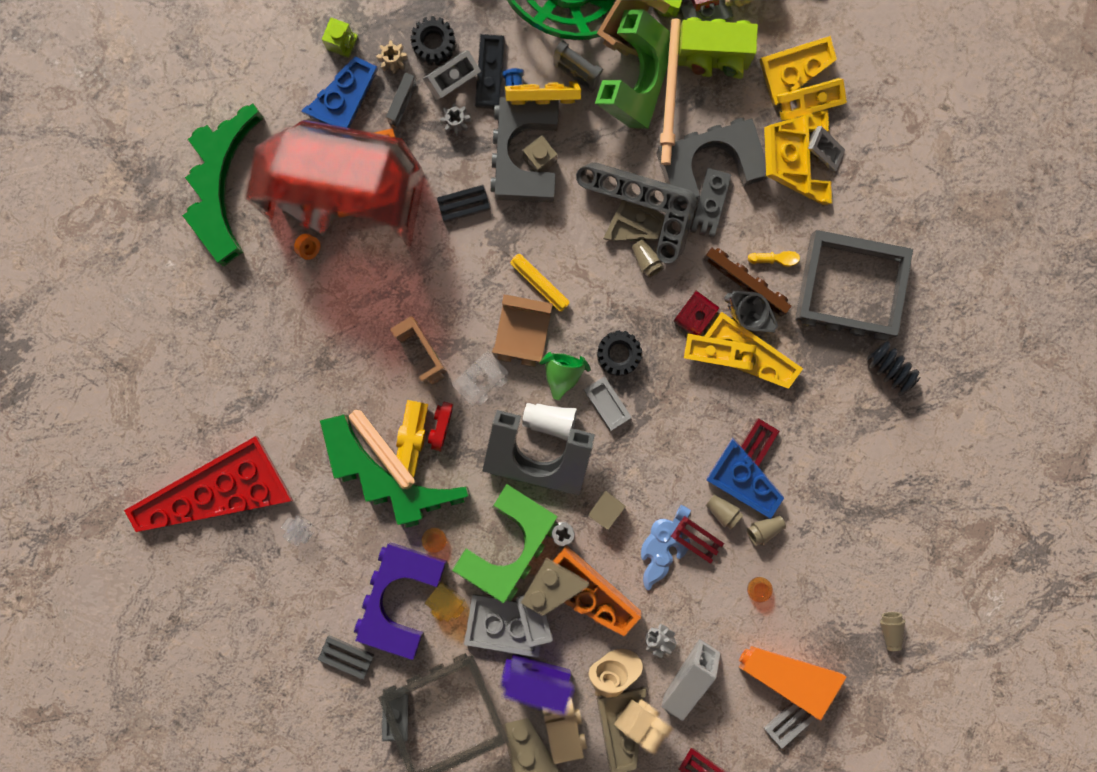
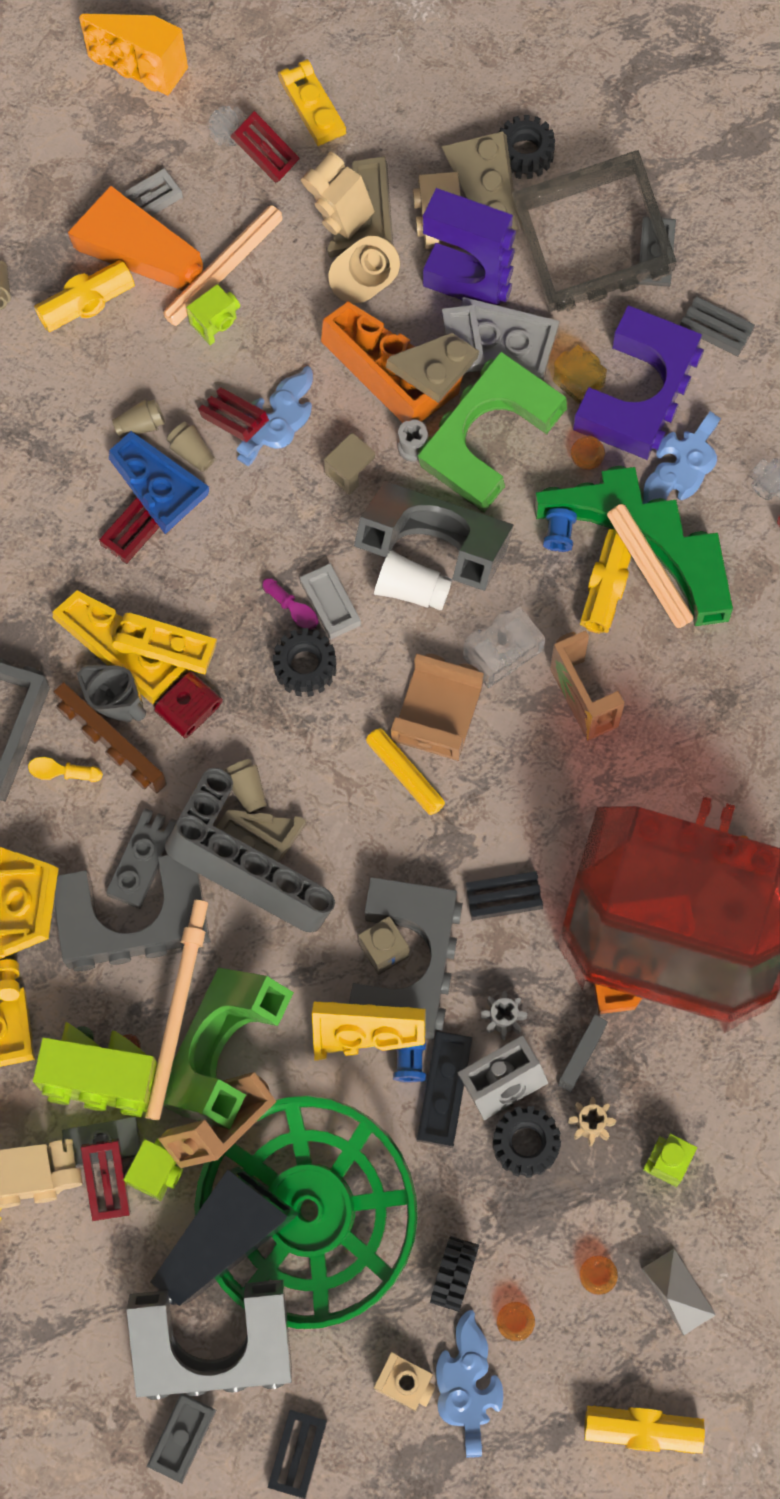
camera: 165 degrees left, 15 degrees down
blue wing [301,56,378,134] -> none
red plate [428,401,454,452] -> none
bright green hat [539,351,591,400] -> none
dark grey plate [554,40,603,93] -> none
light grey gear [645,624,677,658] -> none
light grey slope [661,639,720,721] -> none
clear orange plate [747,577,773,602] -> none
none -> yellow piece [34,260,135,332]
none -> light nougat axle [163,205,282,326]
none -> lime brick [186,284,241,345]
none -> magenta piece [262,578,319,630]
none -> blue bush [543,508,577,552]
none -> medium blue piece [642,411,721,504]

